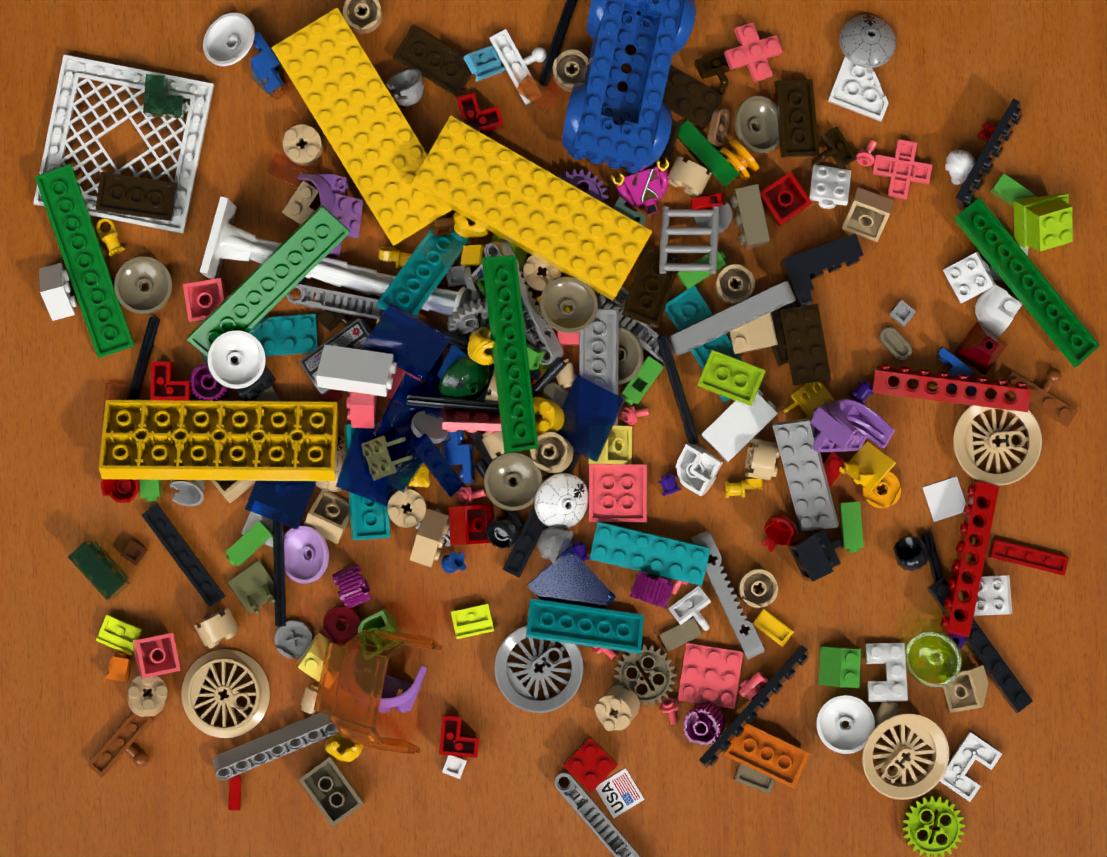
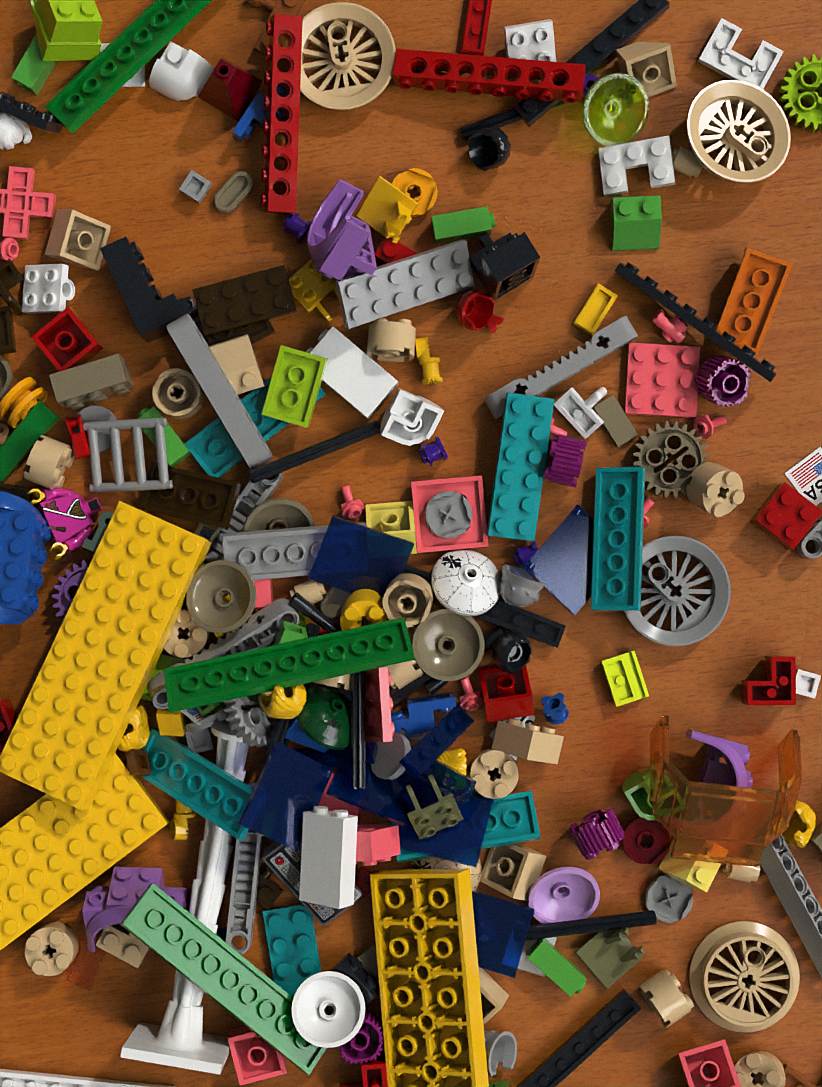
camera: 90 degrees left, 0 degrees up
bright green brick [621,356,664,406] -> none
dark tan tile [733,763,775,794] -> none
tan brick [738,569,778,608] -> none
white dish [817,695,875,754] -> none
white sticker [922,476,966,522] -> none
white plate [943,252,995,304] -> none
none -> light grey tile [425,491,472,539]

